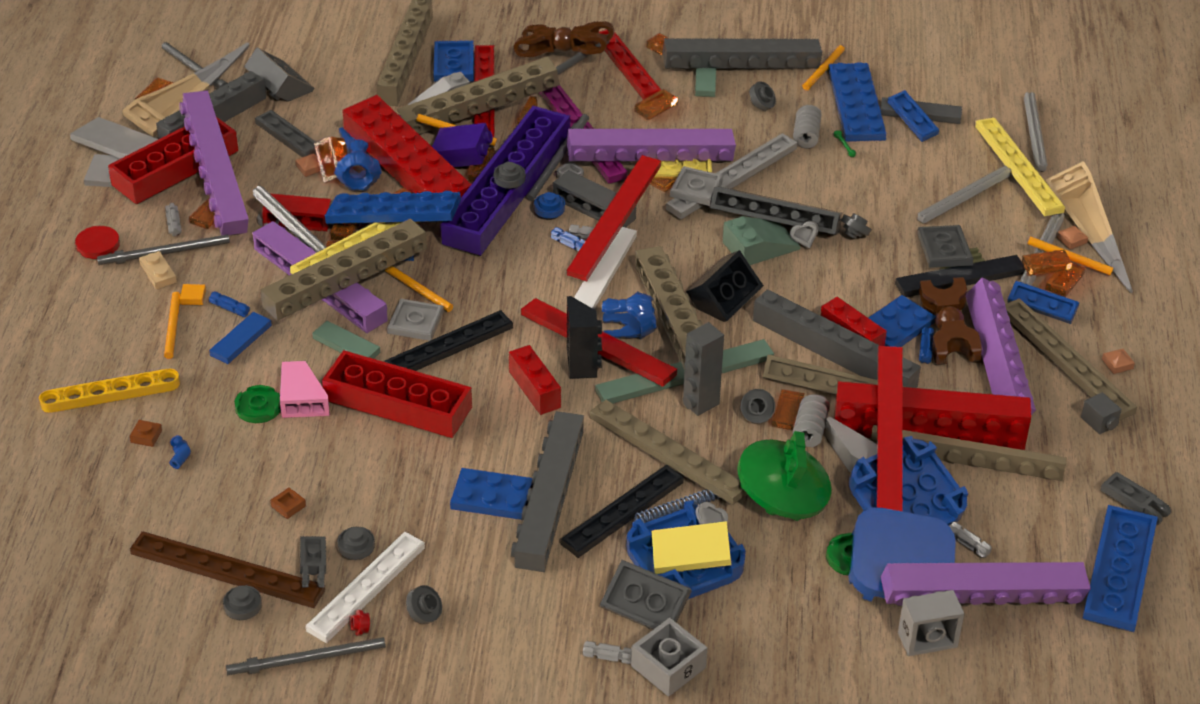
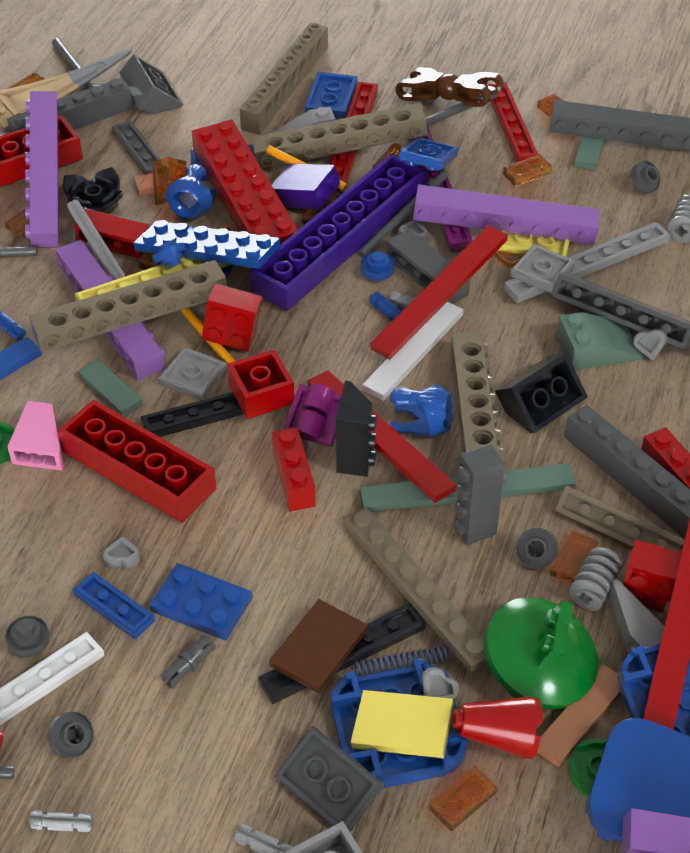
camera: 15 degrees right, 5 degrees up
dark grey plate [494,162,525,188] -> none
dark grey brick [511,411,584,572] -> none
none -> light grey axle [29,810,93,832]
none -> black brick [63,167,124,214]
none -> blue tile [73,572,155,640]
none -> light grey tile [103,536,140,568]
none -> blue plate [152,240,187,269]
none -> dark grey pin [160,635,216,689]
none -> red brick [201,284,263,352]
none -> red brick [227,349,295,419]
none -> reddish brown tile [269,599,368,694]
none -> magenta plate [283,384,341,447]
none -> blue plate [399,137,459,171]
none -> clear orange plate [429,766,498,832]
none -> red cone [452,696,543,759]
none -> nougat tile [537,664,621,768]

